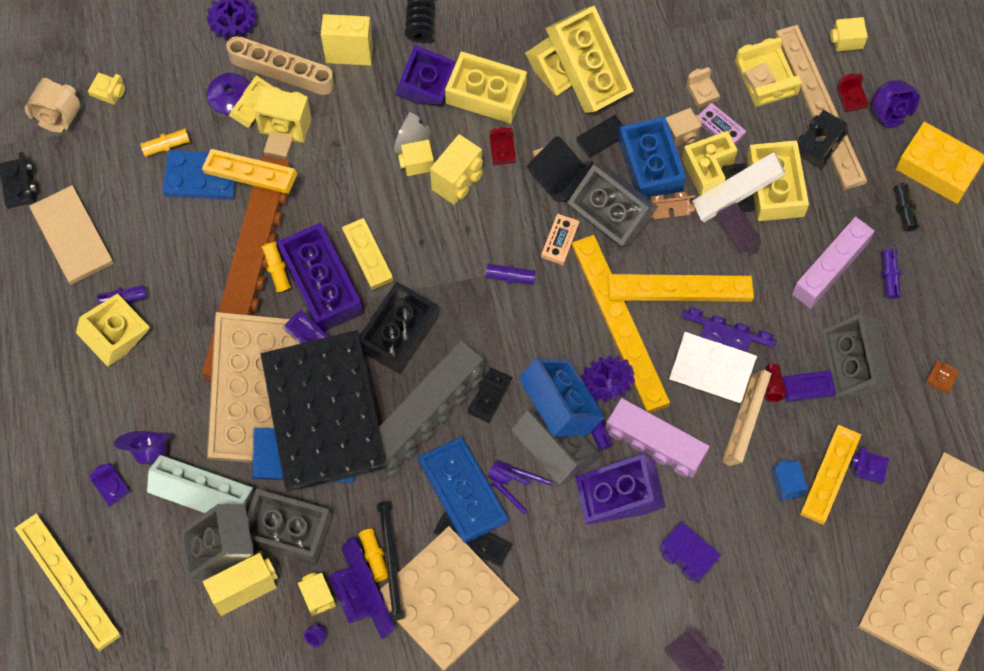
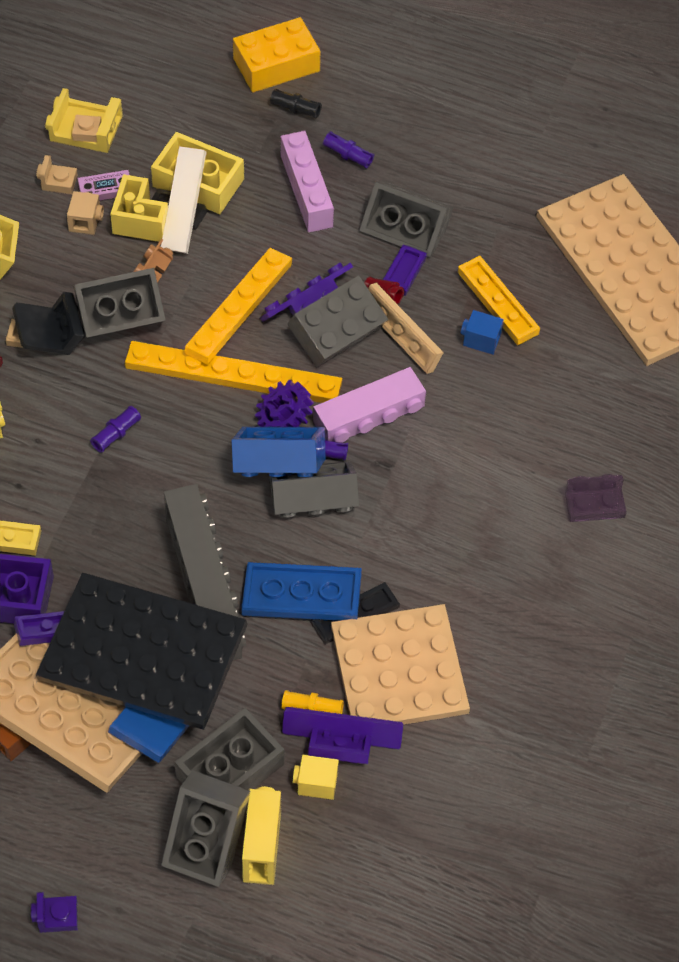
camera: 60 degrees left, 10 degrees down
dark purple piece [114,431,170,465] -> none
light aqua brick [147,455,253,514] -> none
dark purple hinge [304,624,327,647] -> none
black brick [359,282,439,374] -> none
black bar [376,501,406,621] -> none
black slope [467,367,513,424] -> none
dark purple plant [488,460,553,514] -> none
light nougat tile [541,214,580,265] -> none
black tile [576,115,624,158] -> none
dark purple slope [576,453,666,525] -> none
blue brick [618,116,686,199] -> none
dark purple brick [660,522,721,584] -> none
clear purple bracket [716,203,761,257] -> none
tan tile [775,25,867,190] -> none
black brick [797,109,849,169] -> none
light yellow brick [830,17,868,51] -> none
dark red bracket [836,73,868,113] -> none
dark purple bracket [851,446,889,484] -> none
dark purple cylinder [872,80,920,128] -> none
dark orange tile [925,360,960,395] -> none

